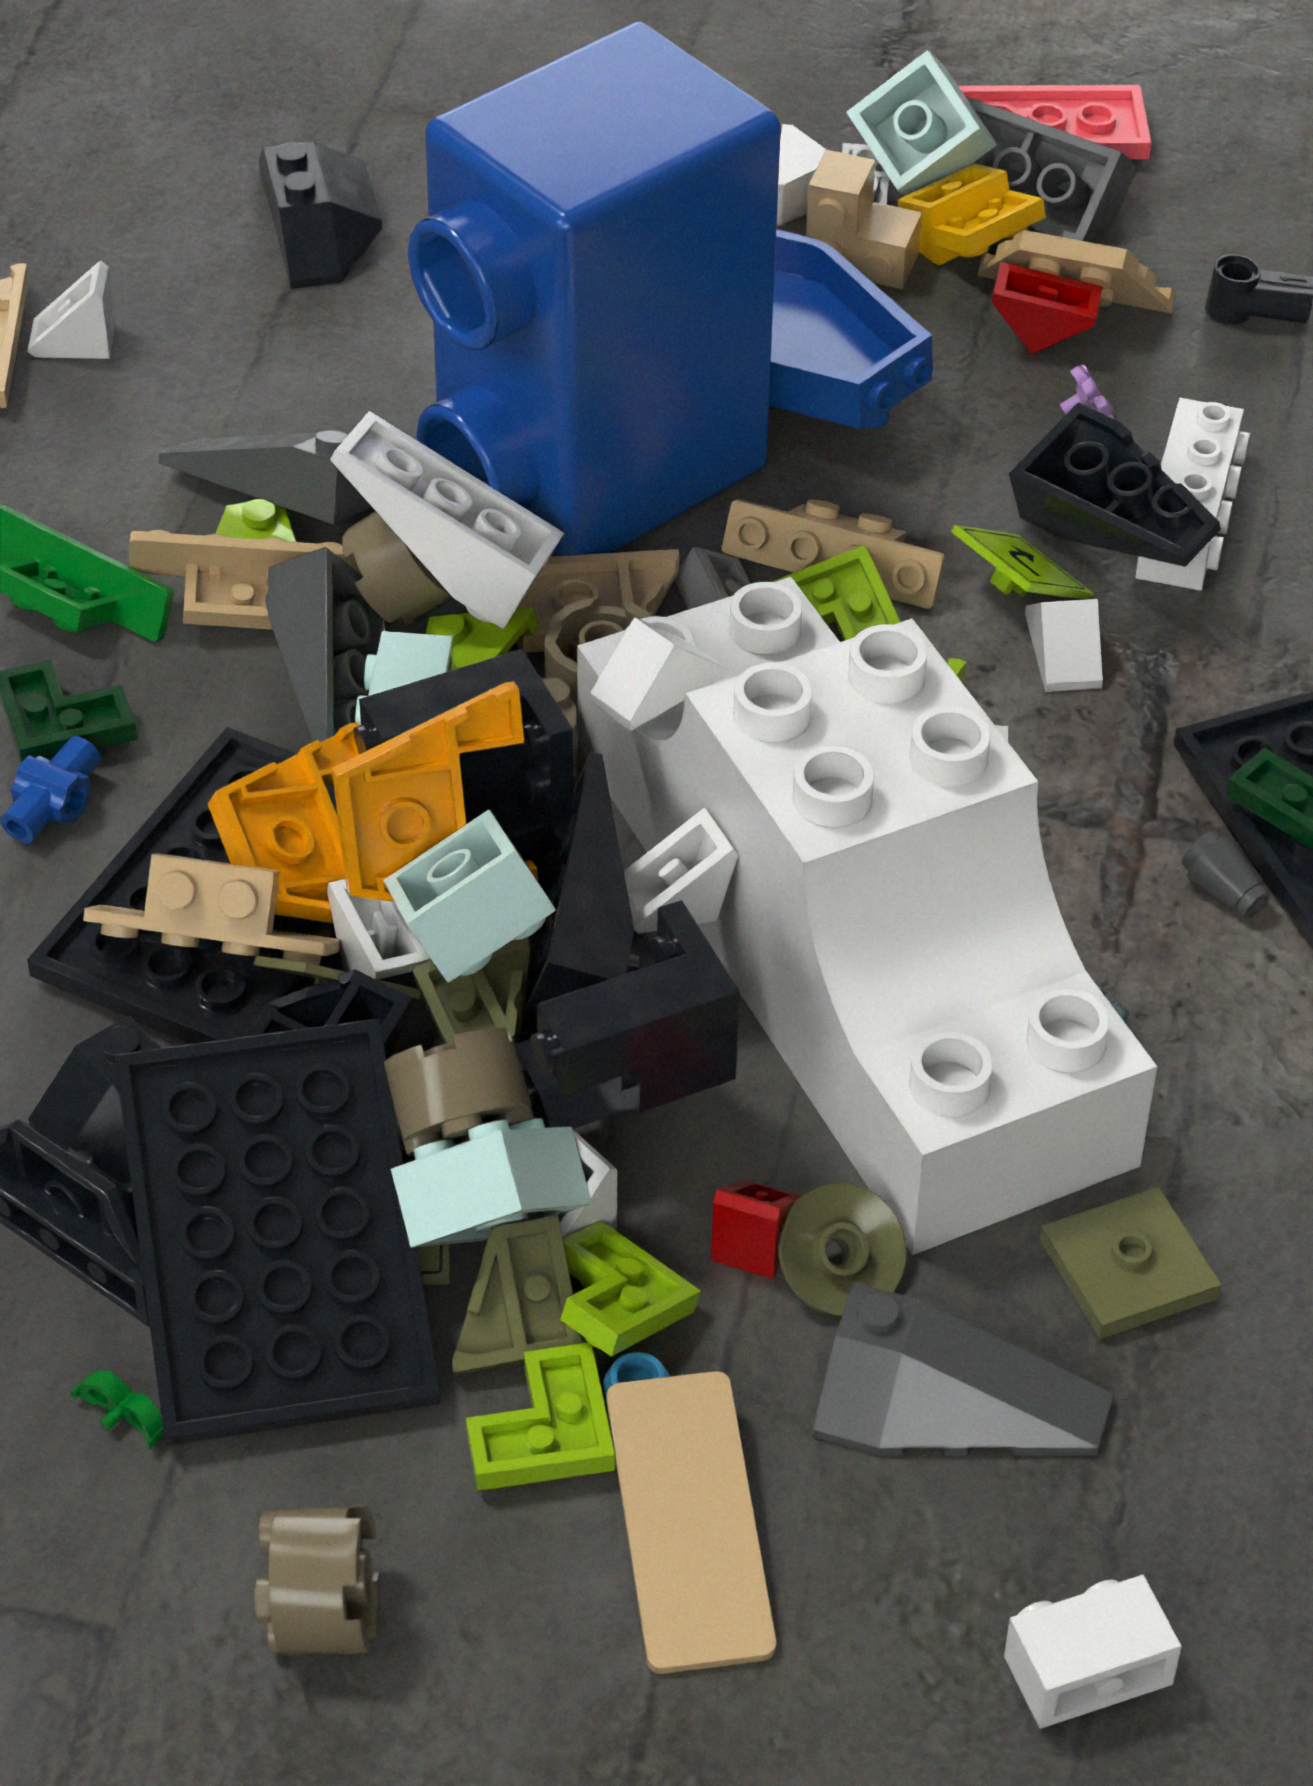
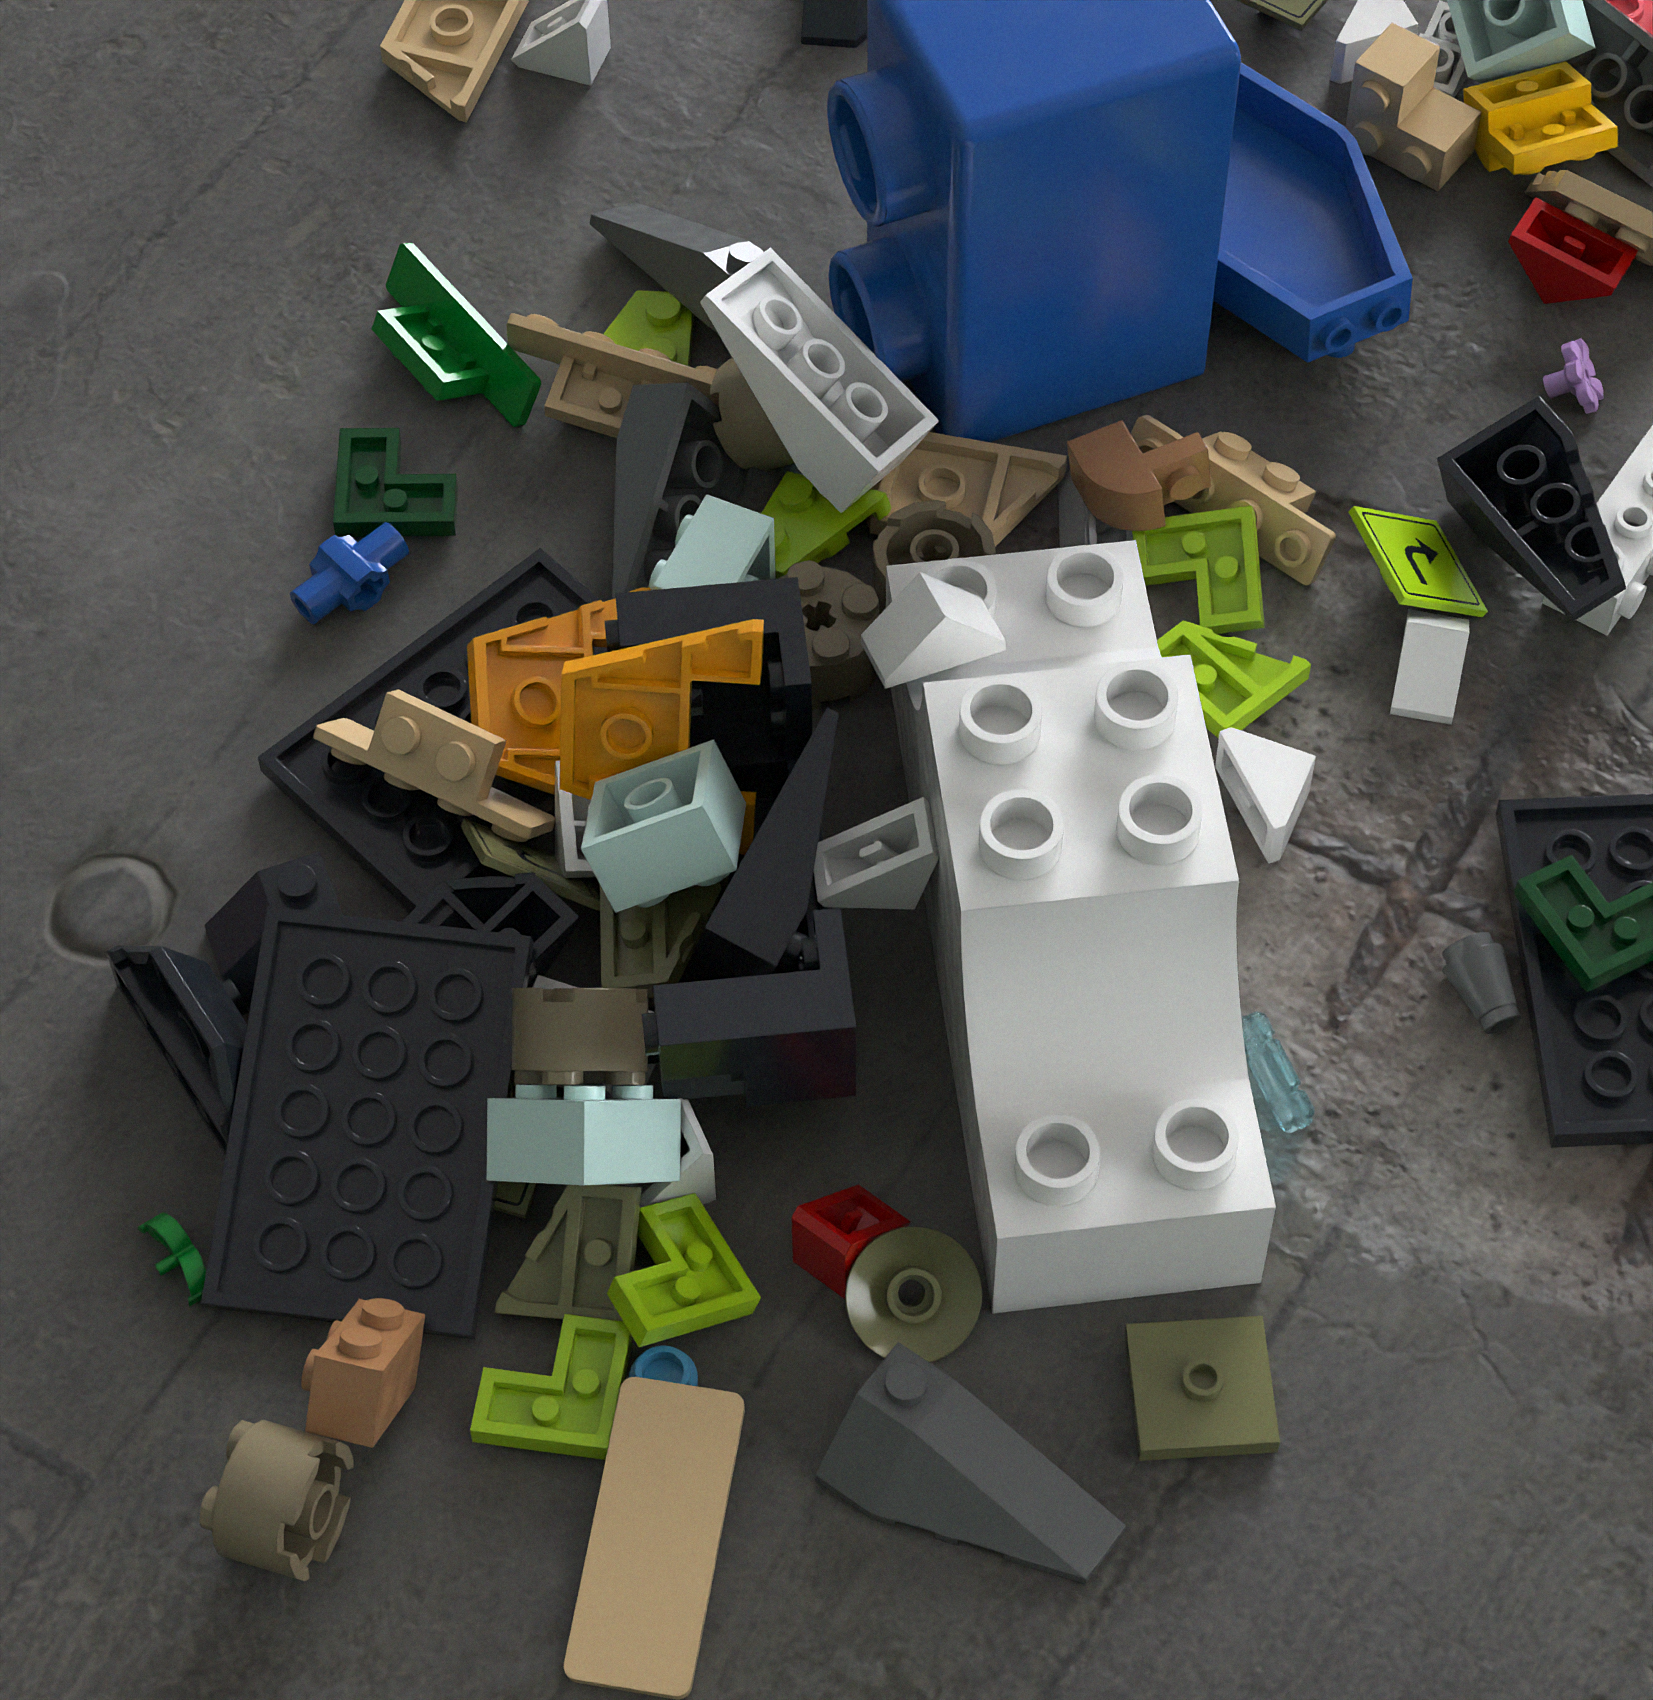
camera: 20 degrees right, 10 degrees up
none -> medium nougat brick [301,1298,425,1448]
none -> medium nougat brick [1067,420,1211,531]

